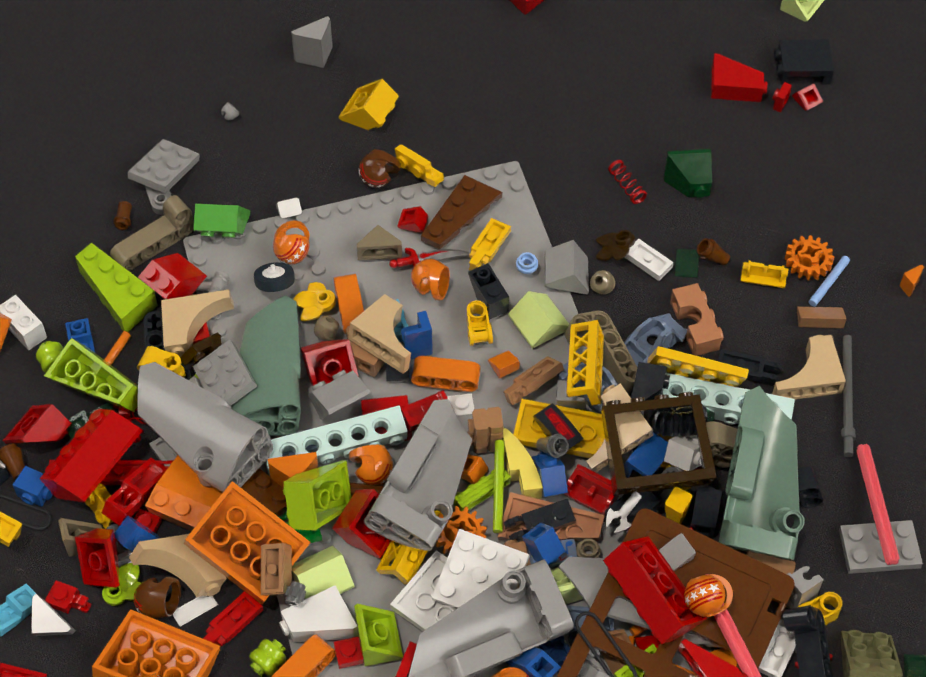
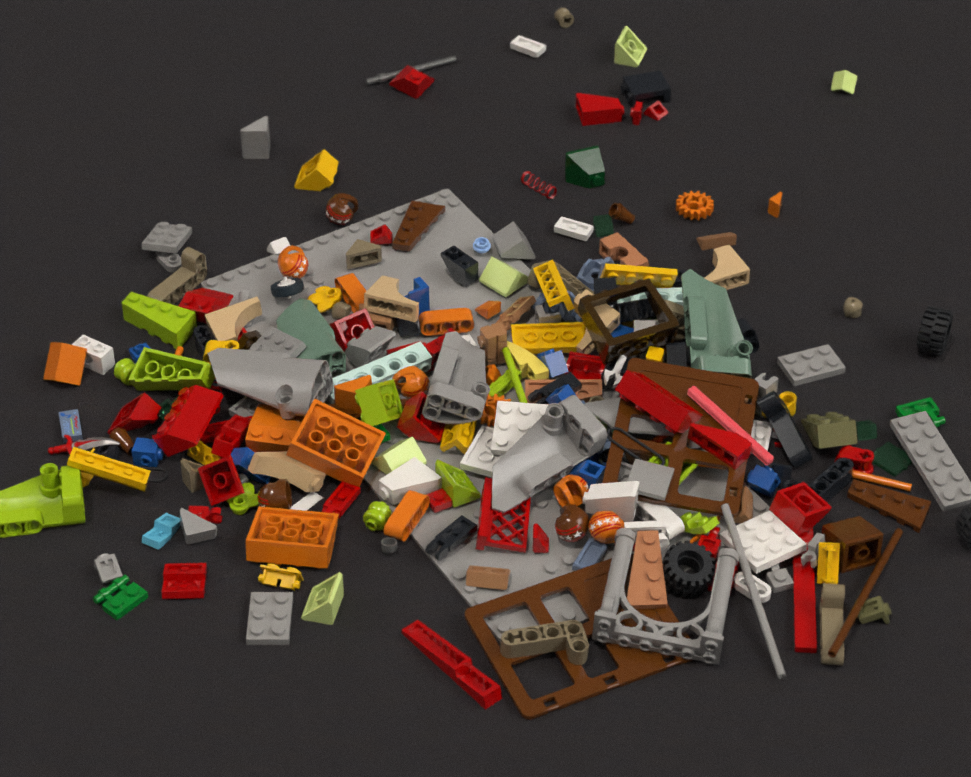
camera: 15 degrees left, 15 degrees down
reddish brown pin [113,201,132,230] -> none
bright green slope [194,204,250,238] -> none
light grey hinge [221,102,240,121] -> none
medium nougat slope [261,543,292,595] -> none
dark grey bar [285,581,306,607] -> none
piece [389,248,470,268] -> none
yellow hinge [395,144,444,187] -> none
orange helmet [411,258,450,300] -> none
yellow piece [466,300,493,346] -> none
yellow hinge [469,218,511,271] -> none
slope [533,403,583,450] -> none
dark grey cone [536,434,569,458] -> none
dark tan piece [590,270,615,294] -> none
dark brown plate [596,230,636,261] -> none
light grey slope [659,533,696,571] -> none
orange helmet [684,574,733,617] -> none
yellow hinge [741,260,789,288] -> none
light blue bar [808,256,850,307] -> none
dark grey bar [841,335,856,457] -> none
coral axle [857,444,900,565] -> none

